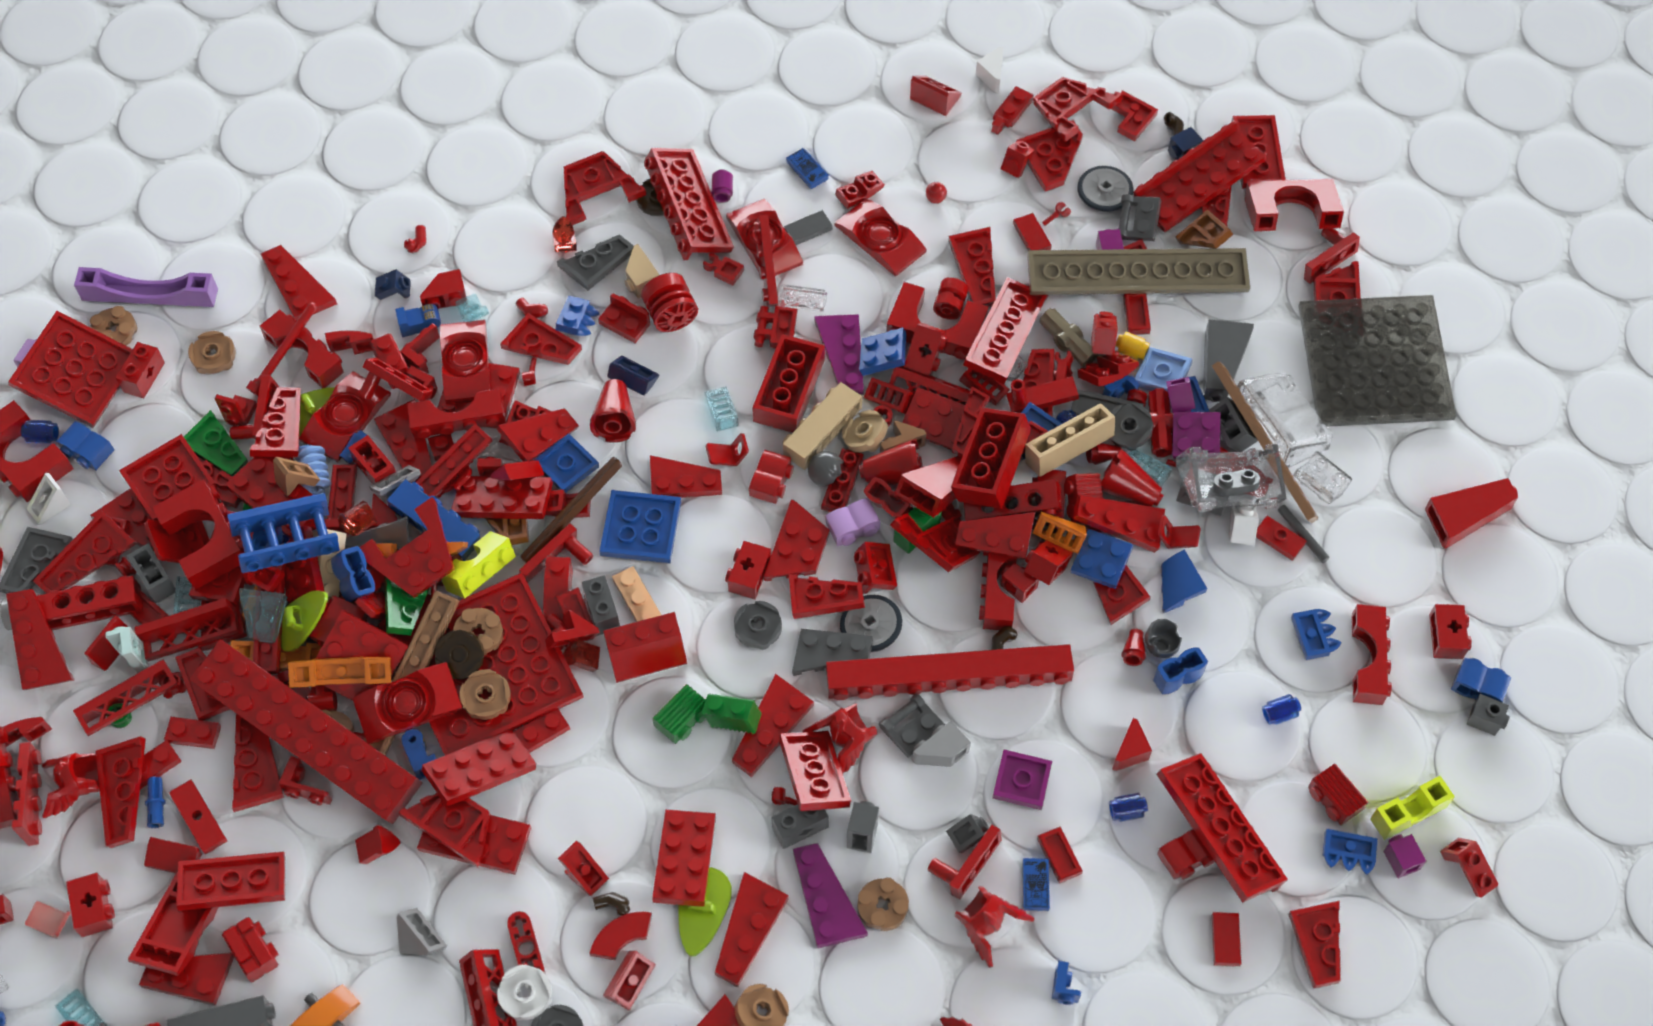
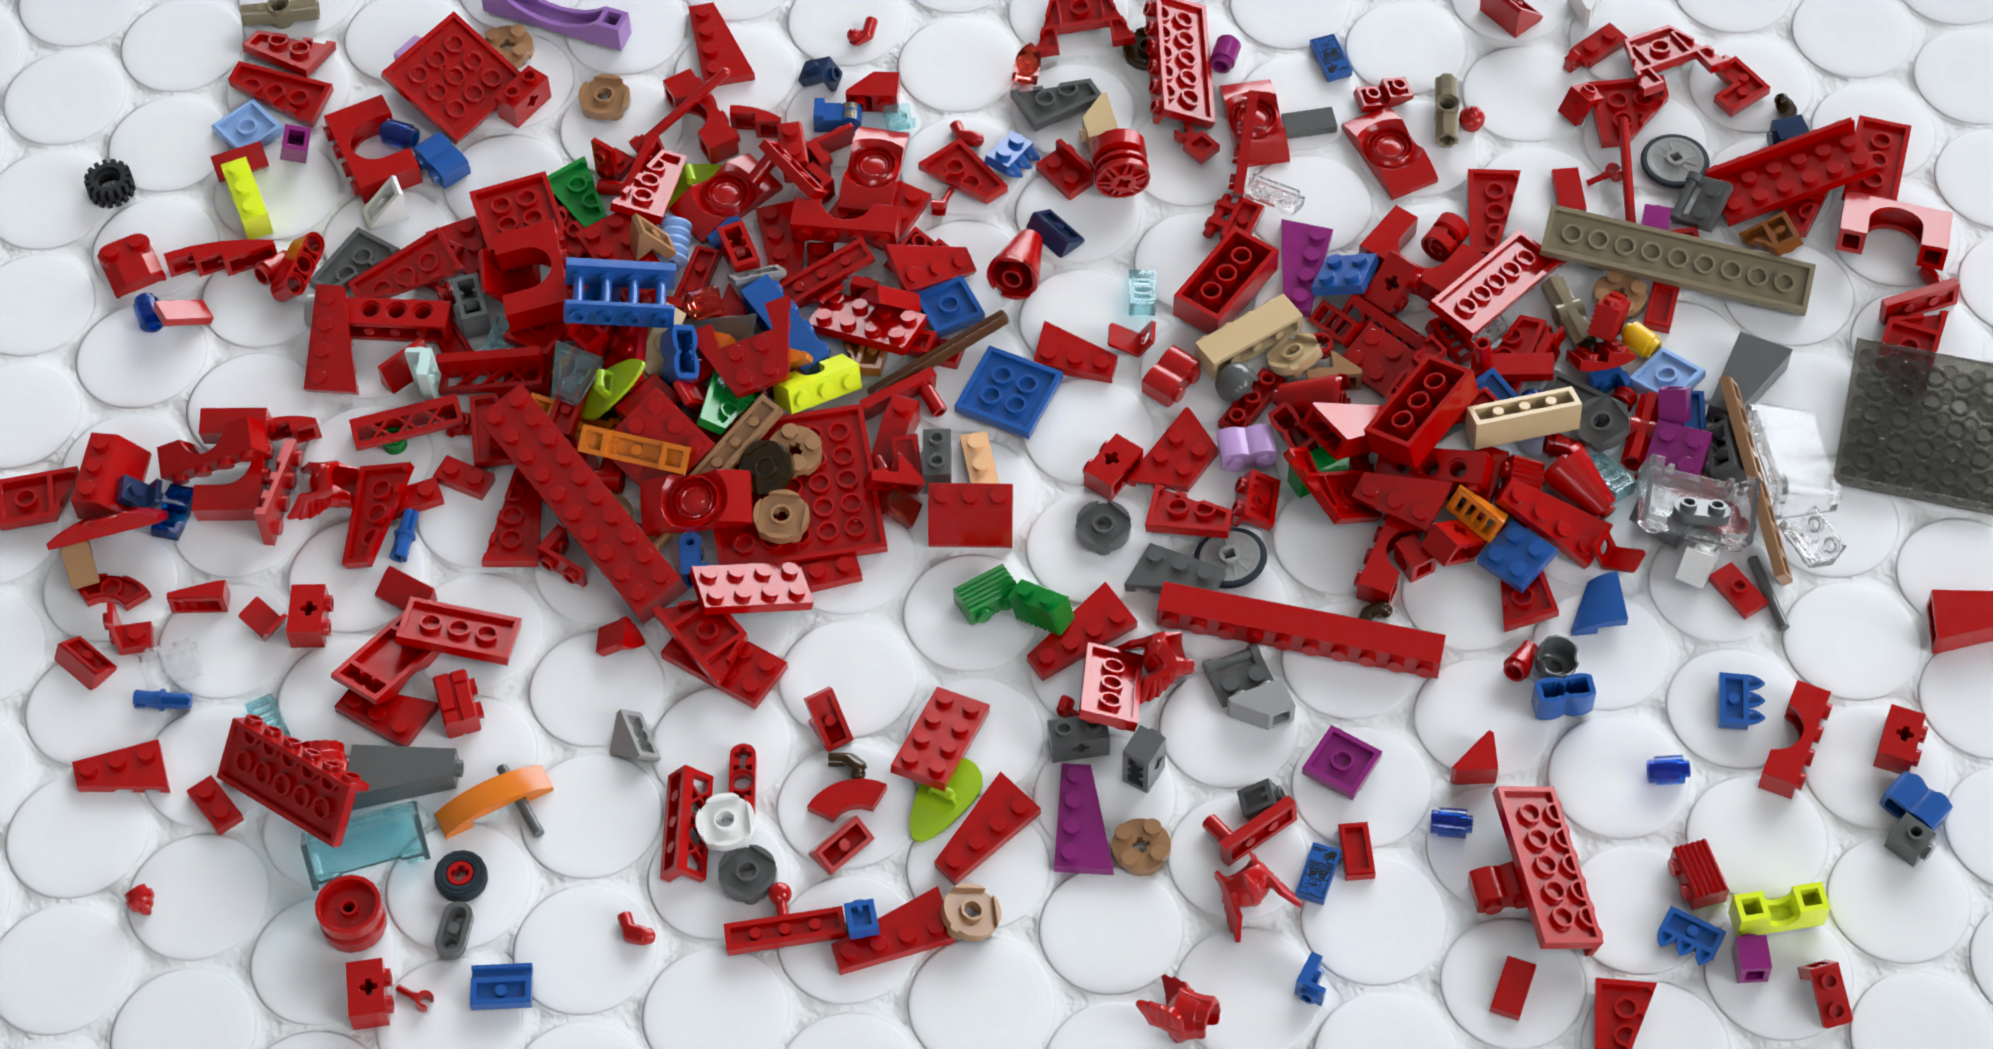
camera: 20 degrees right, 5 degrees down
red tile [168,779,228,855] -> none
none -> dark tan piece [1434,73,1460,148]
none -> medium nougat plate [1592,271,1647,319]
none -> red bar [1618,117,1636,223]

